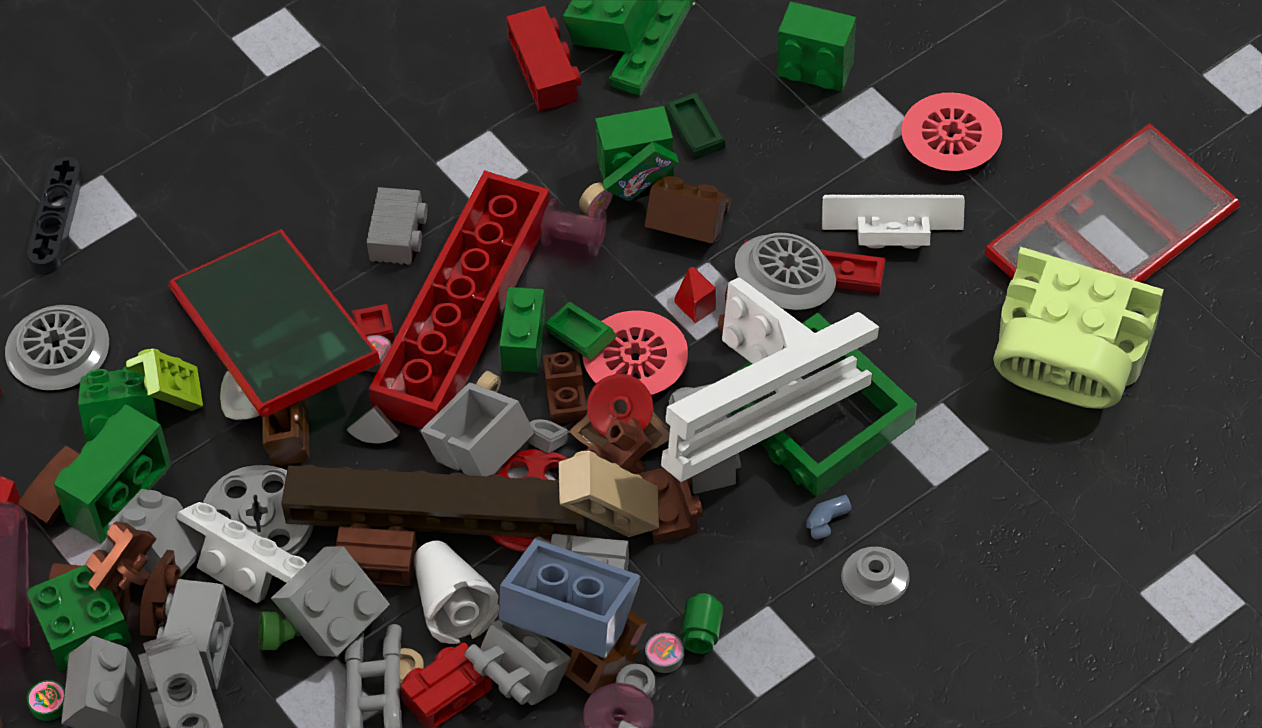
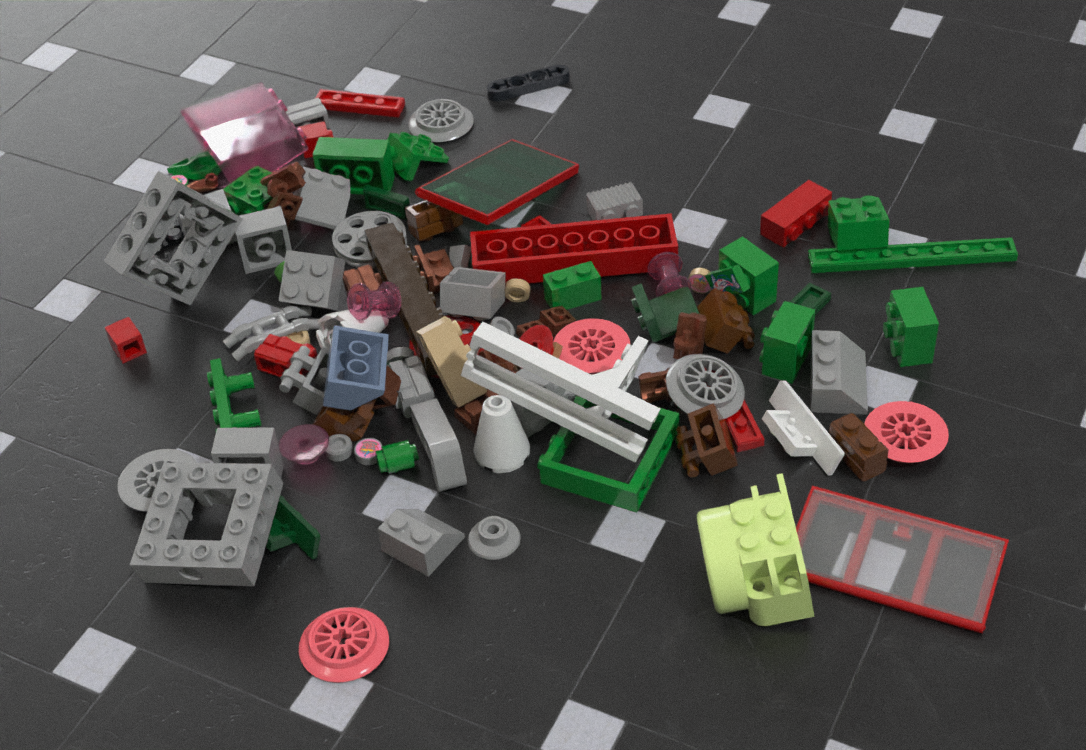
camera: 65 degrees right, 10 degrees down
lime bracket [126,349,203,411] -> none
white bracket [176,502,307,603] -> none
green tile [544,302,617,360] -> none
red slope [674,267,716,323] -> none
sand blue arm [806,495,852,540] -> none
none -> clear pink hose [347,282,401,321]
none -> dark green tile [363,185,410,220]
none -> light grey slope [378,509,465,577]
none -> light grey beam [409,398,467,492]
none -> copper bracket [412,245,453,294]
none -> white cone [474,395,530,473]
none -> dark green bracket [631,283,699,343]
none -> copper hips [673,312,707,359]
none -> reddish brown brick [675,403,738,477]
none -> green brick [759,301,815,384]
none -> light grey slope [810,330,868,415]
none -> reddish brown brick [829,413,889,482]

